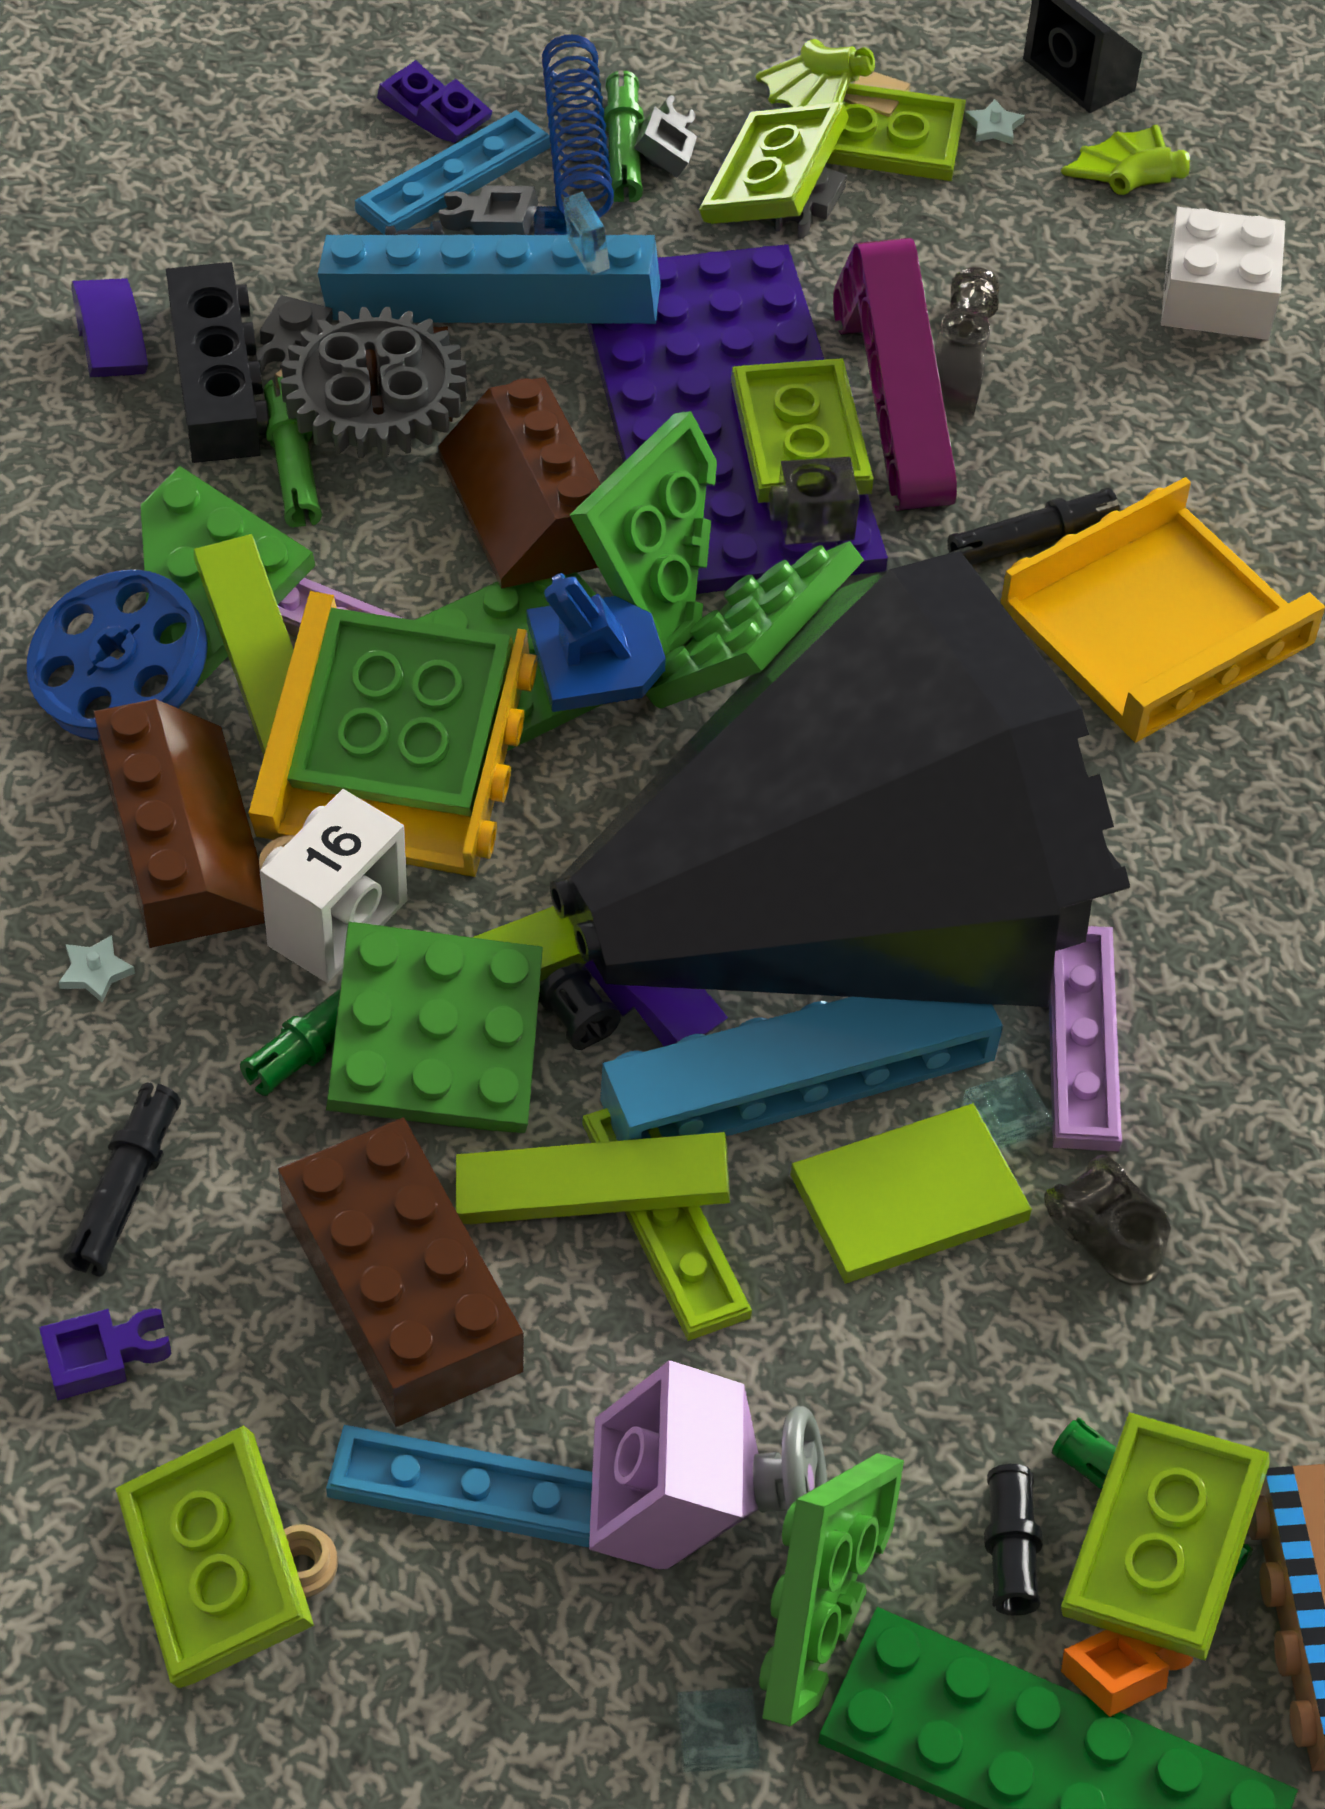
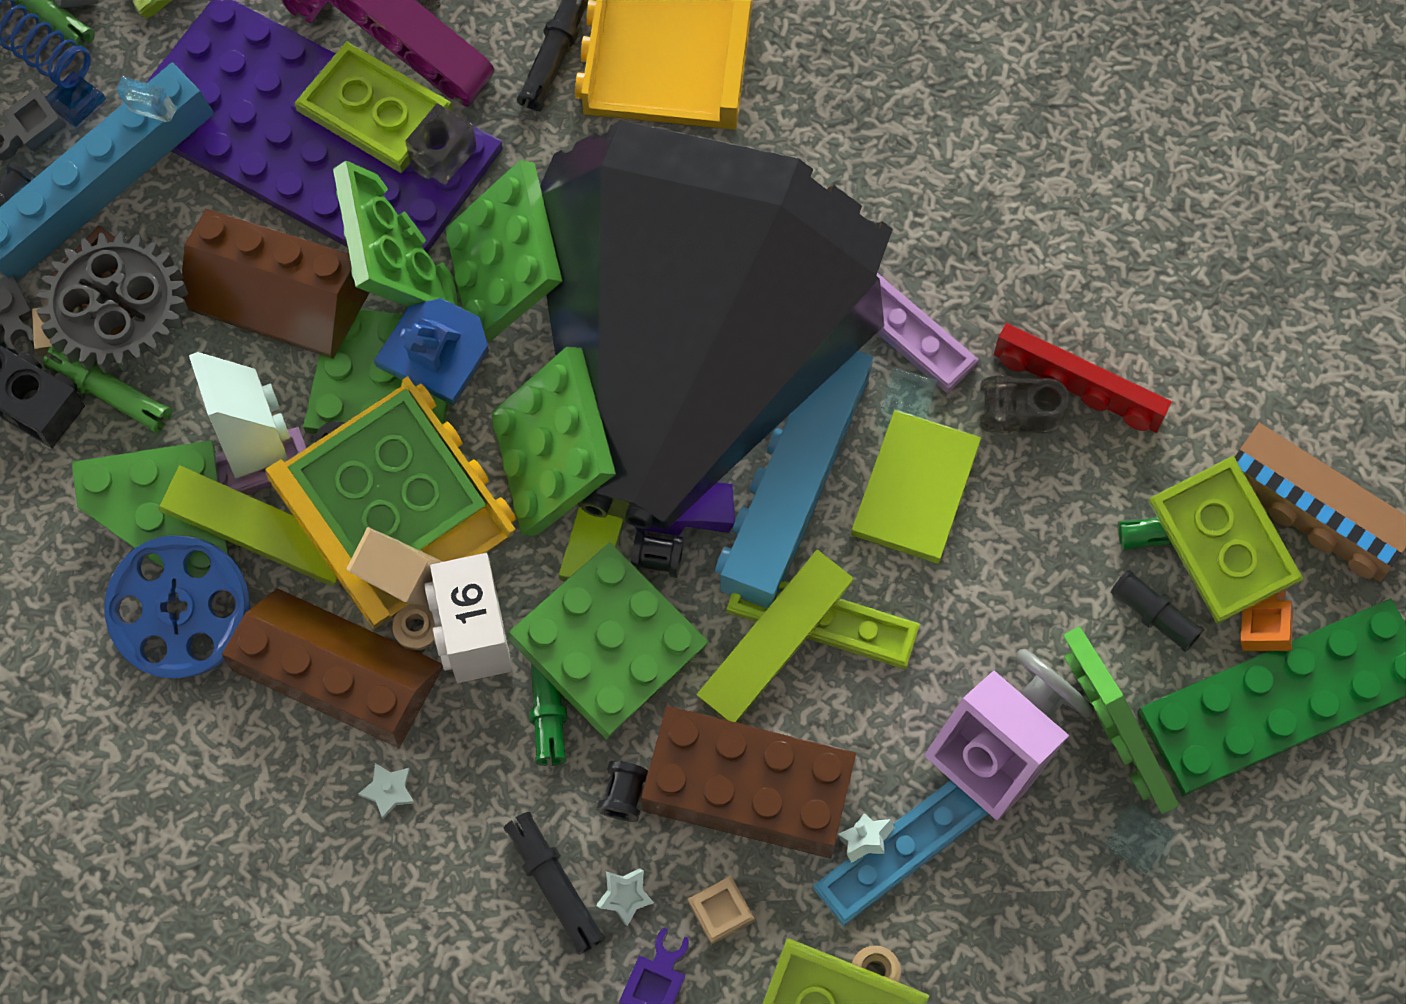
camera: 45 degrees left, 15 degrees up
none -> light aqua slope [189,352,291,479]
none -> tan slope [346,527,444,607]
none -> bright green plate [491,347,616,536]
none -> black bush [596,761,648,822]
none -> light aqua piece [596,868,654,926]
none -> tan tile [688,876,755,945]
none -> light aqua piece [838,813,895,863]
none -> red plate [993,322,1172,433]

